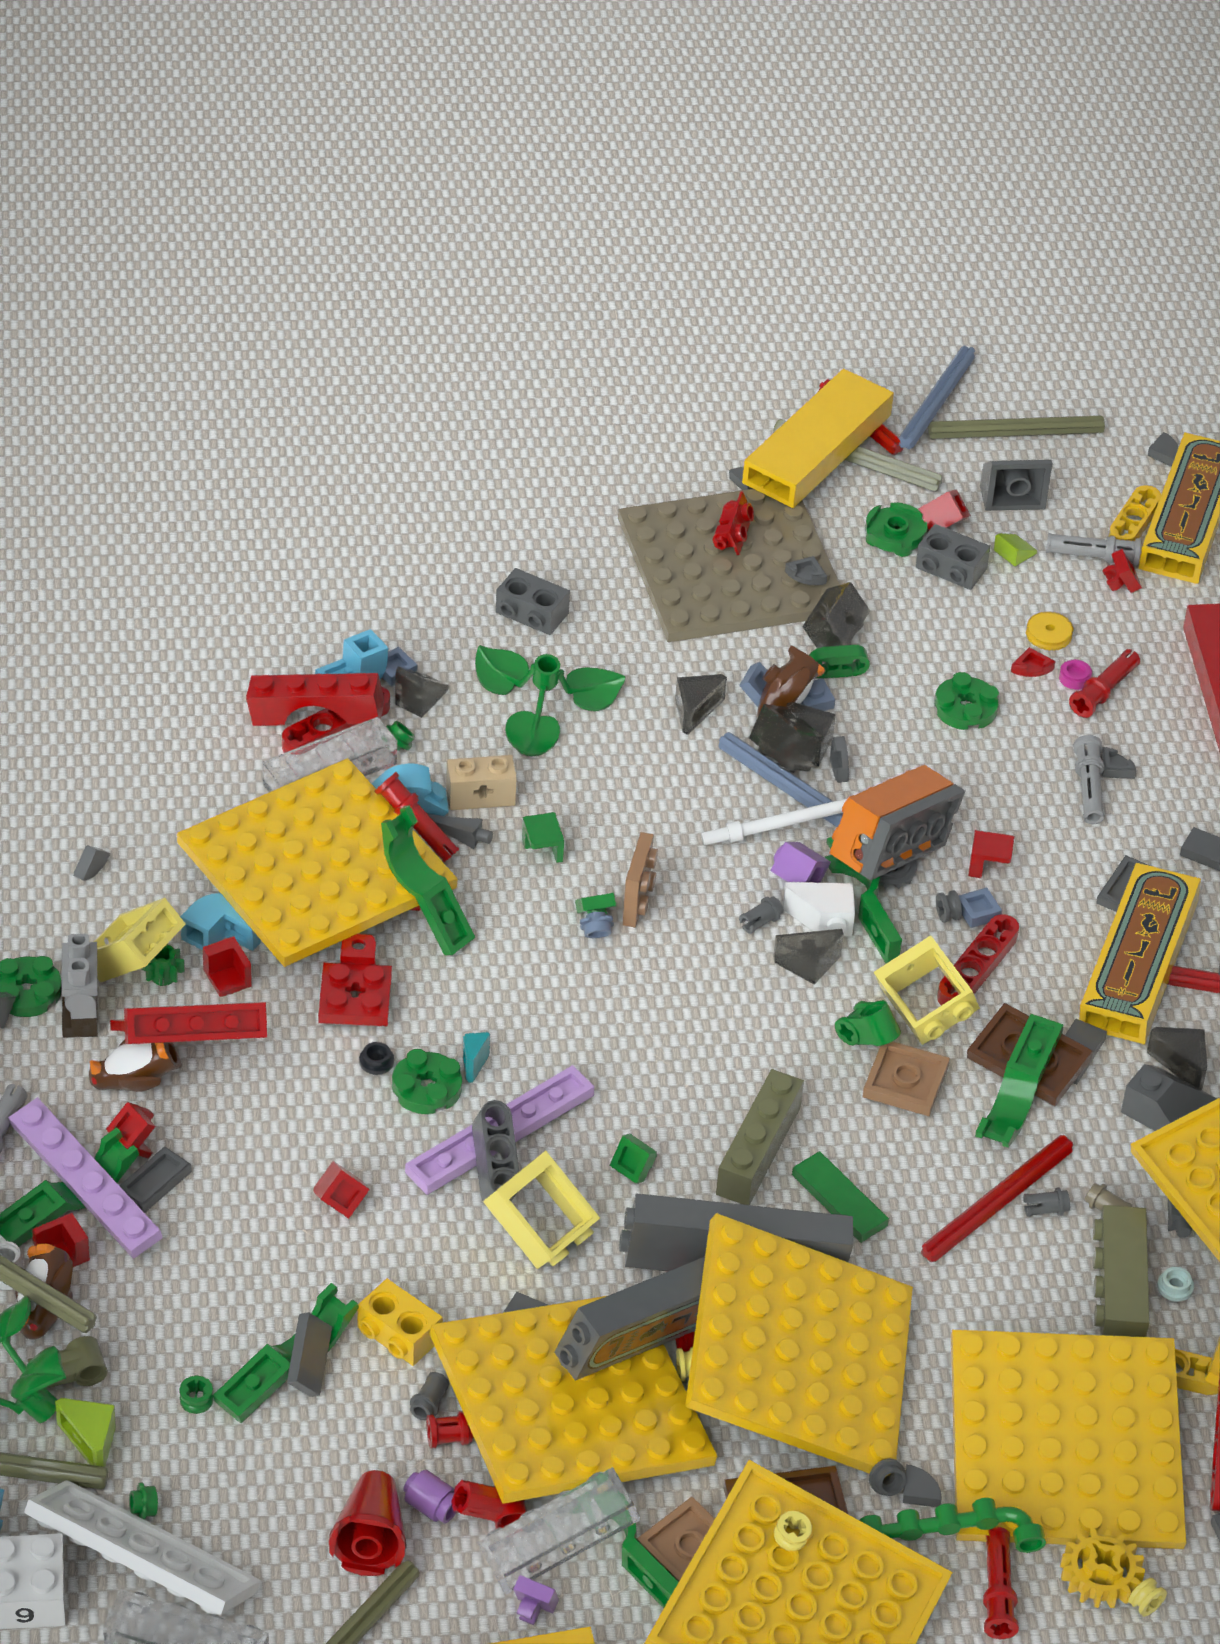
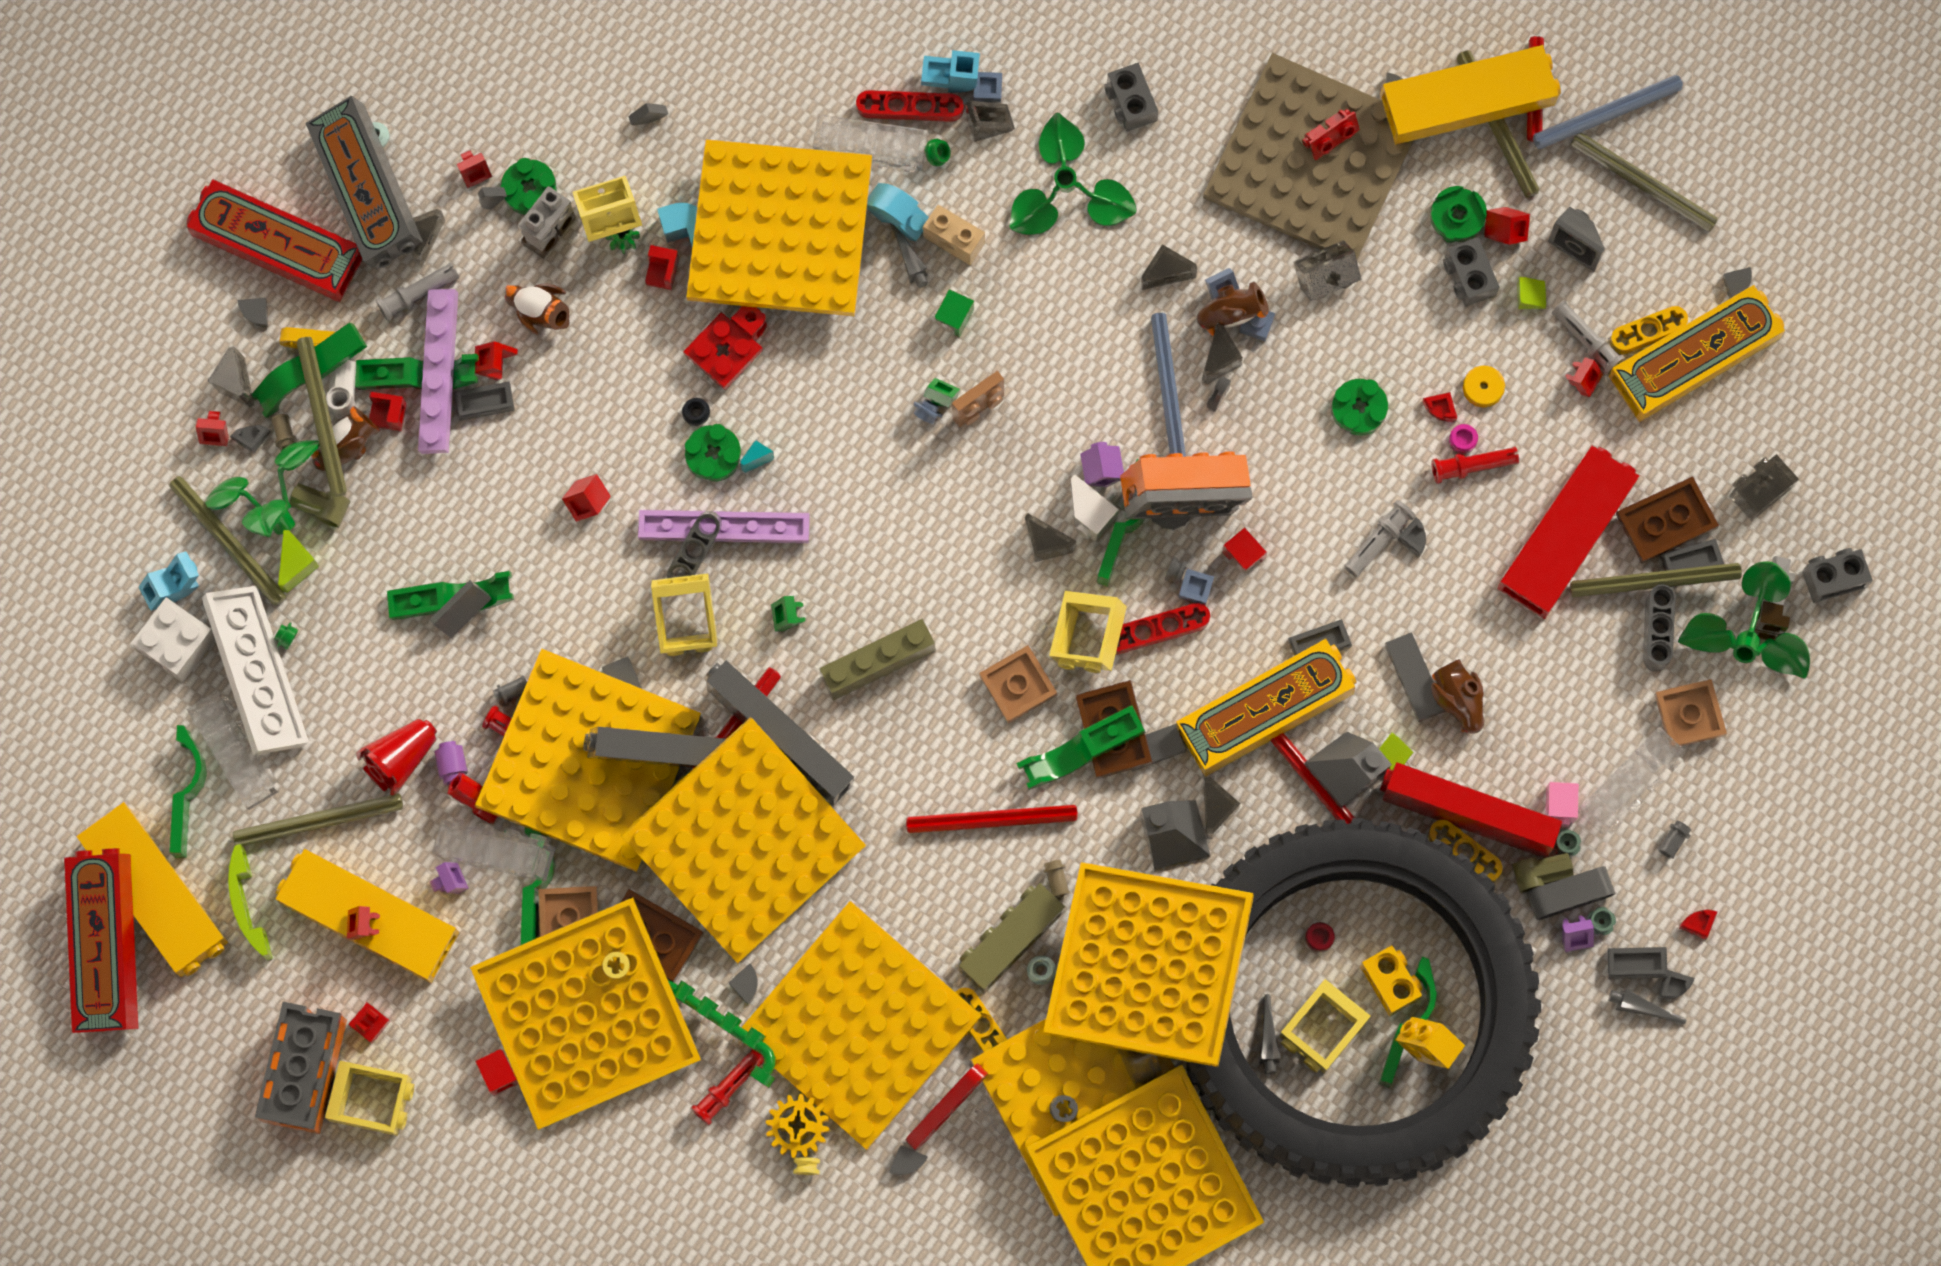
camera: 45 degrees right, 30 degrees up
red fence [110,1002,267,1044] -> none
green bush [179,1375,213,1414] -> none
red arch [246,673,384,726] -> none
yellow brick [357,1278,443,1366] -> none
red pin [374,772,459,863] -> none
green piece [381,805,476,955] -> none
white bar [701,798,848,846] -> none
dark grey pin [739,896,784,934] -> none
clear smoke brick [749,704,825,773] -> none
dark grey tile [785,556,827,585] -> none
green tile [792,1151,889,1243] -> none
green beam [809,645,870,679] -> none
green piece [835,1000,901,1046] -> none
dark grey plate [869,1458,906,1496] -> none
dark grey pin [1023,1187,1070,1217] -> none

